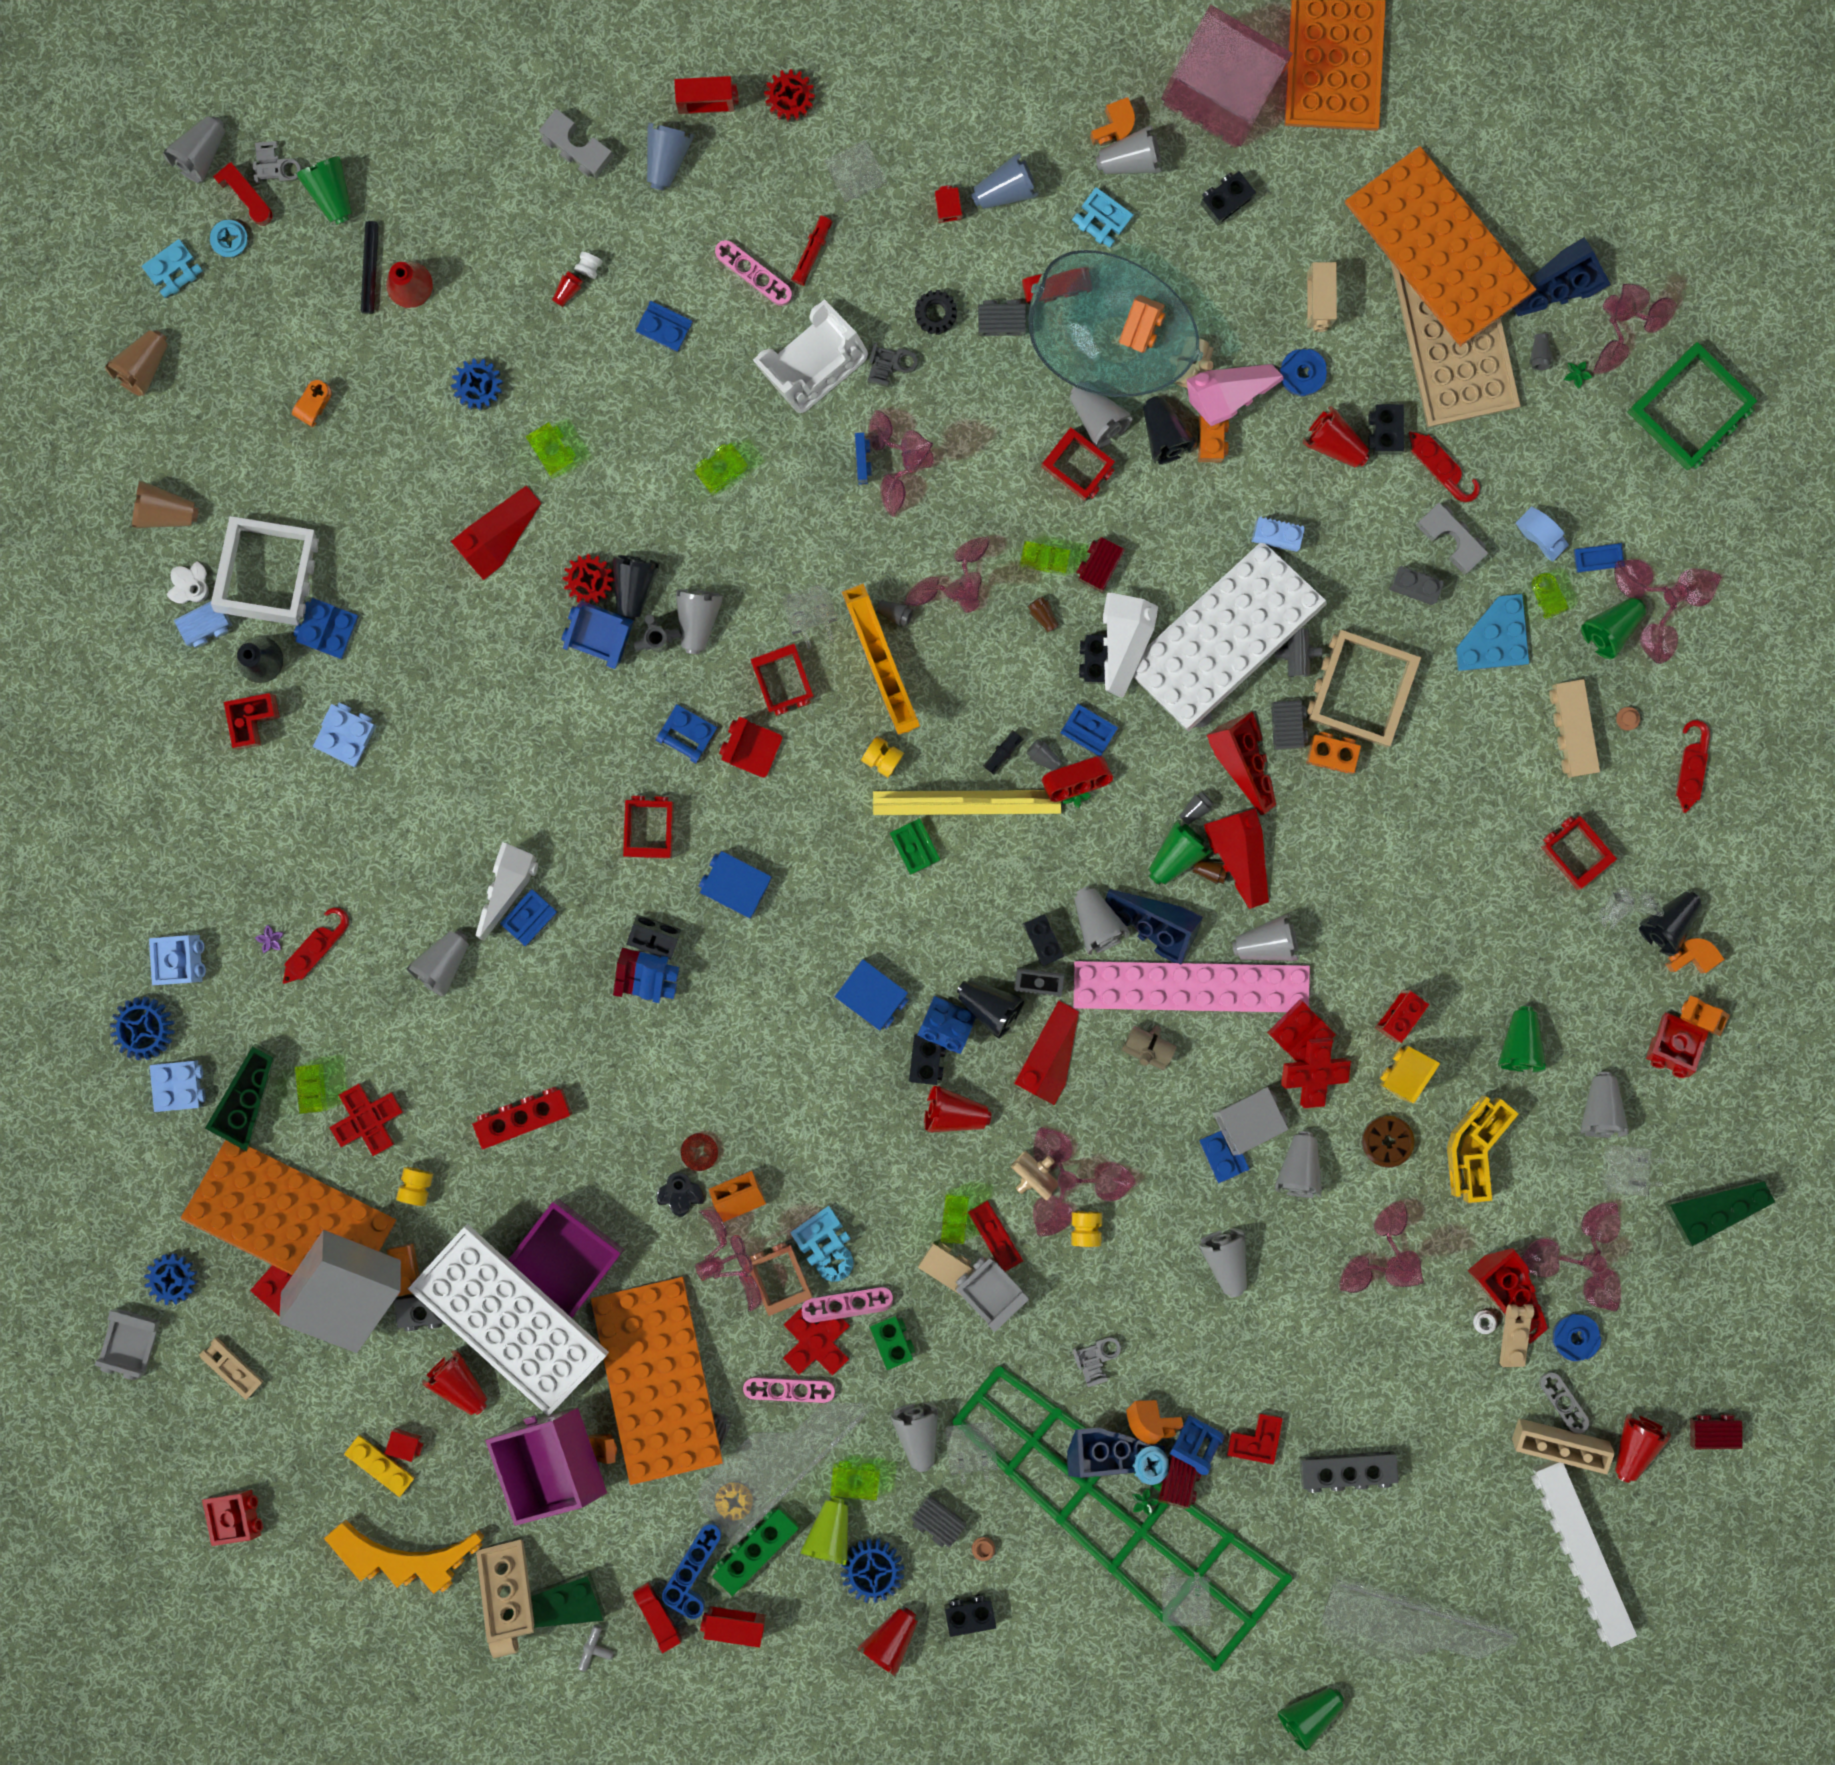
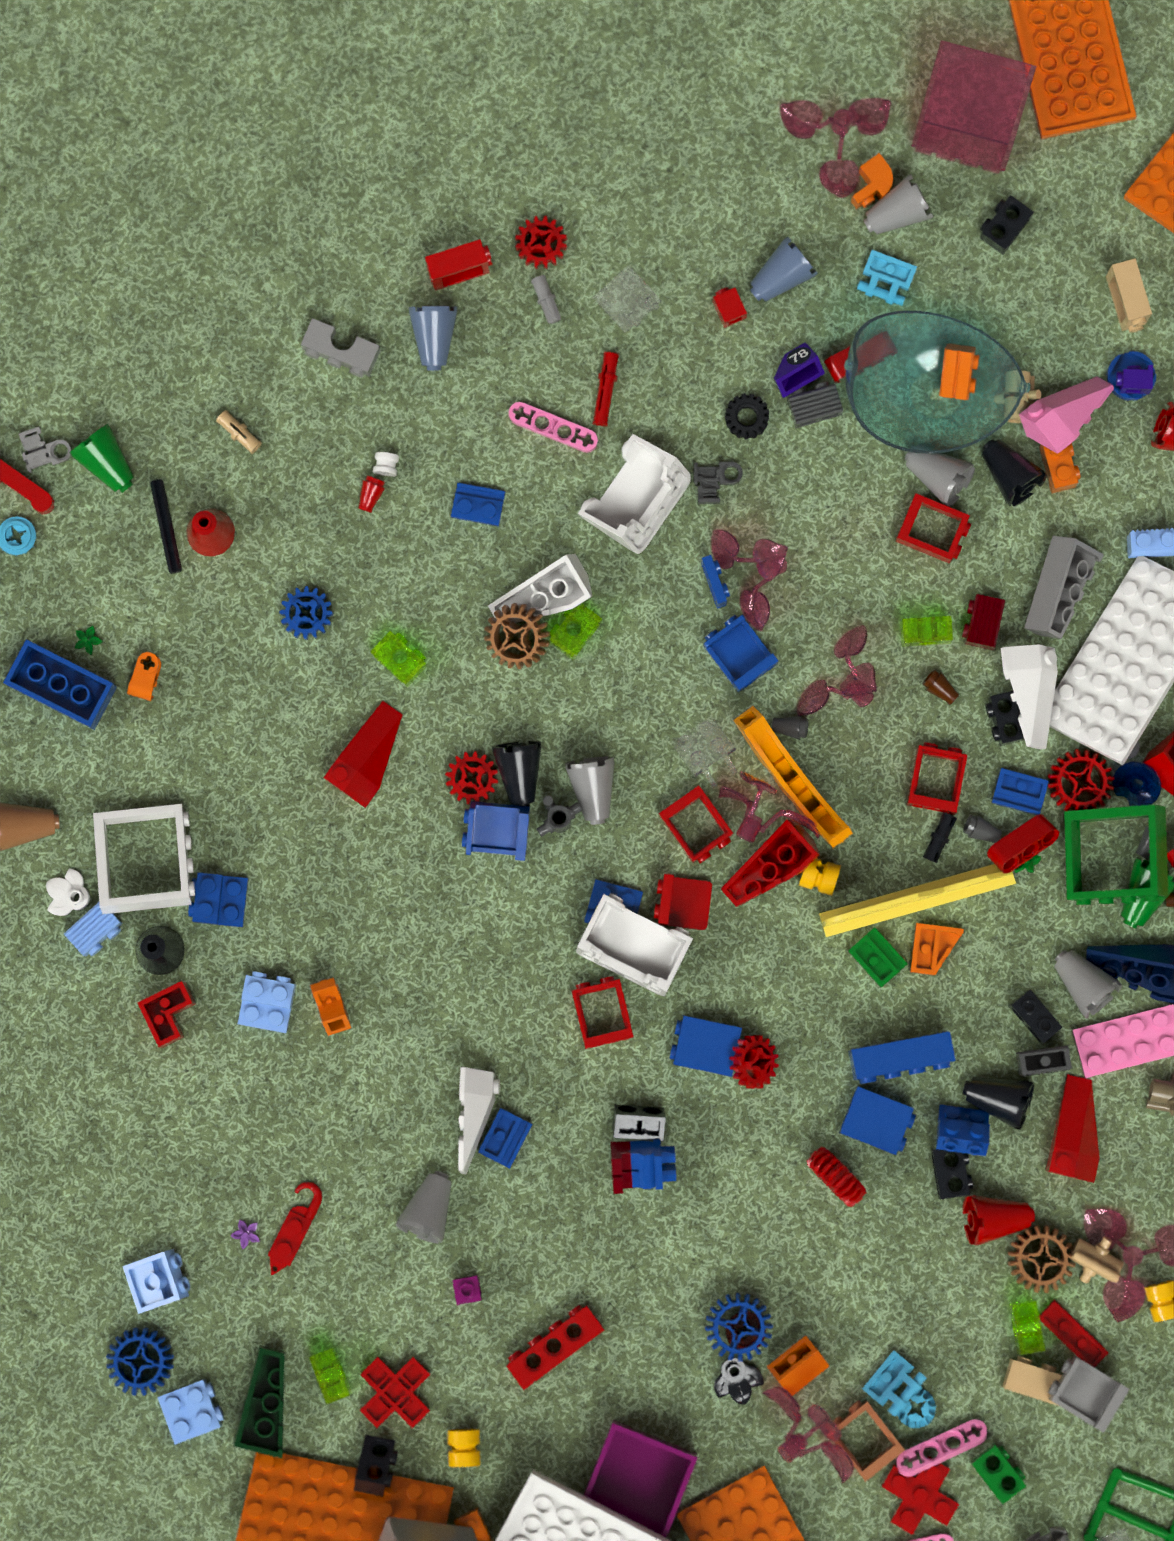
camera: 10 degrees left, 5 degrees down
none -> blue brick [3,639,117,731]
none -> green plant [74,626,103,655]
none -> tan pin [216,410,262,454]
none -> orange brick [310,977,351,1036]
none -> black brick [354,1435,398,1497]
none -> magenta brick [452,1275,482,1305]
none -> medium nougat gear [484,603,550,669]
none -> white wedge [488,554,592,626]
none -> light grey axle [531,275,561,324]
none -> white windscreen [576,894,693,996]
none -> blue panel [703,615,778,693]
none -> blue gear [705,1293,773,1362]
none -> clear pink plant [718,771,820,843]
none -> red wedge [721,819,820,907]
none -> red gear [729,1035,779,1089]
none -> dark purple slope [774,342,825,398]
none -> clear pink plant [780,98,891,198]
none -> red gear [807,1147,866,1207]
none -> blue brick [848,1031,956,1084]
none -> red window [906,742,968,815]
none -> orange wing [910,923,964,976]
none -> medium nougat gear [1007,1225,1075,1293]
none -> light grey wedge [1024,536,1104,639]
none -> red gear [1047,749,1114,811]
none -> green window [1064,805,1168,905]
none -> clear blue dish [1112,761,1161,806]
none -> dark purple brick [1116,365,1153,394]

